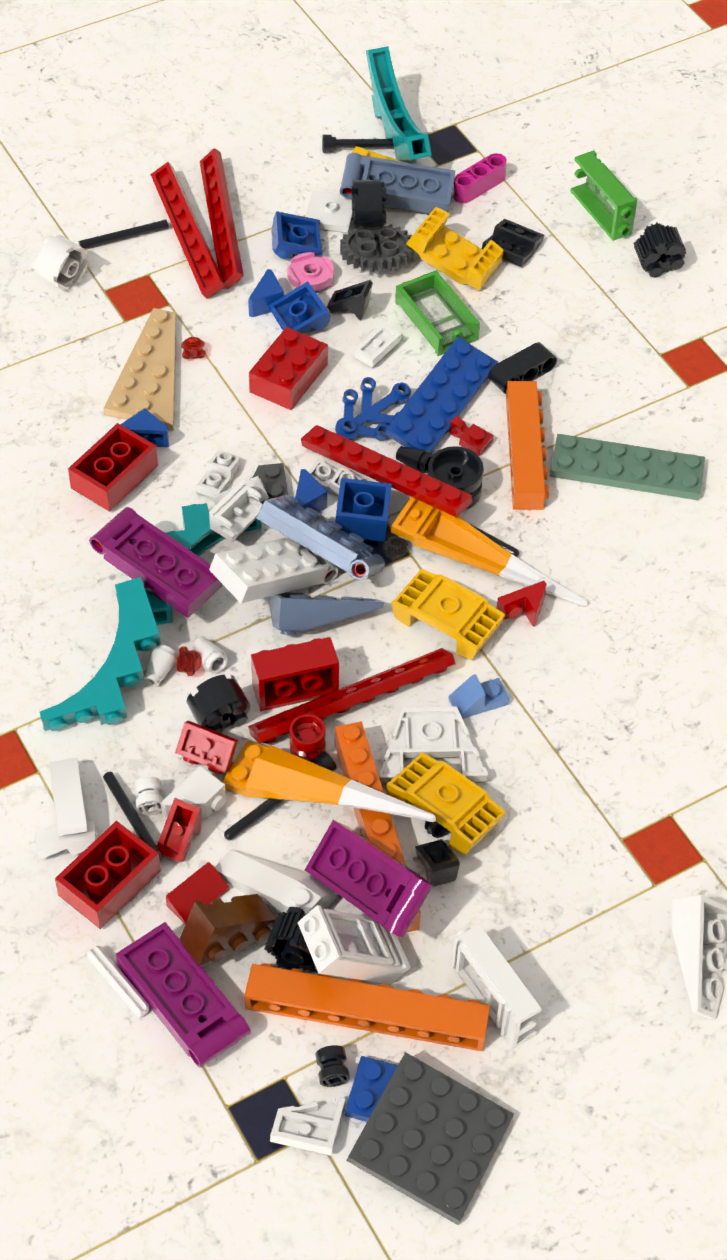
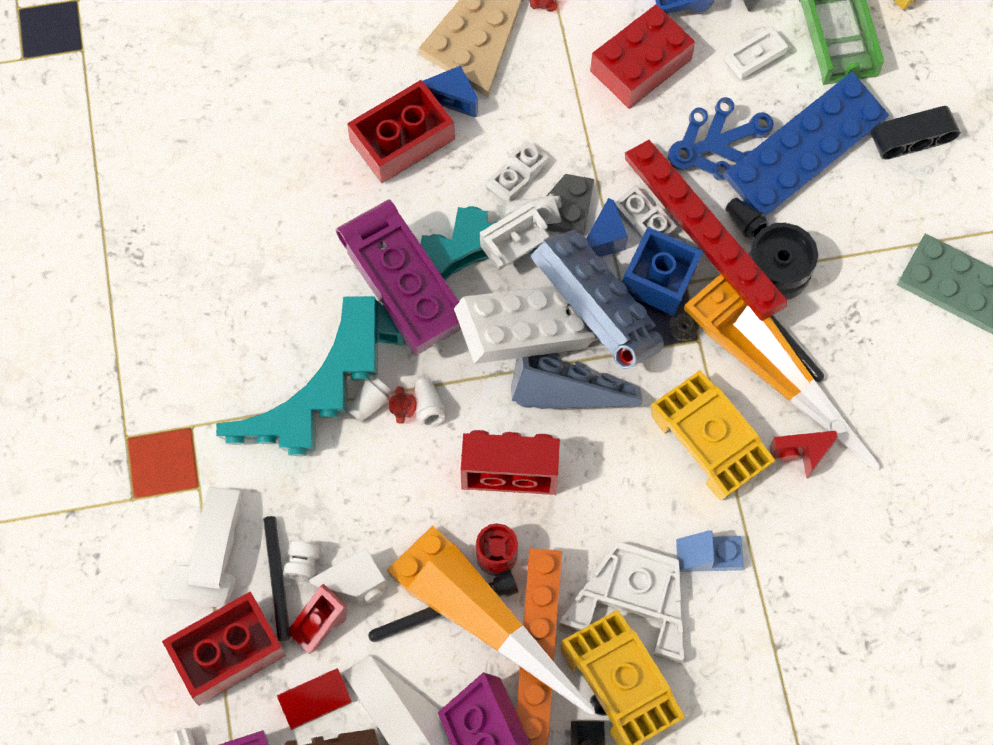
camera: 20 degrees right, 15 degrees up
bracket [175,720,239,774] -> none
black brick [186,674,250,733] -> none
red plate [248,648,455,743] -> none
red plate [449,416,494,456] -> none
orange brick [506,381,549,510] -> none

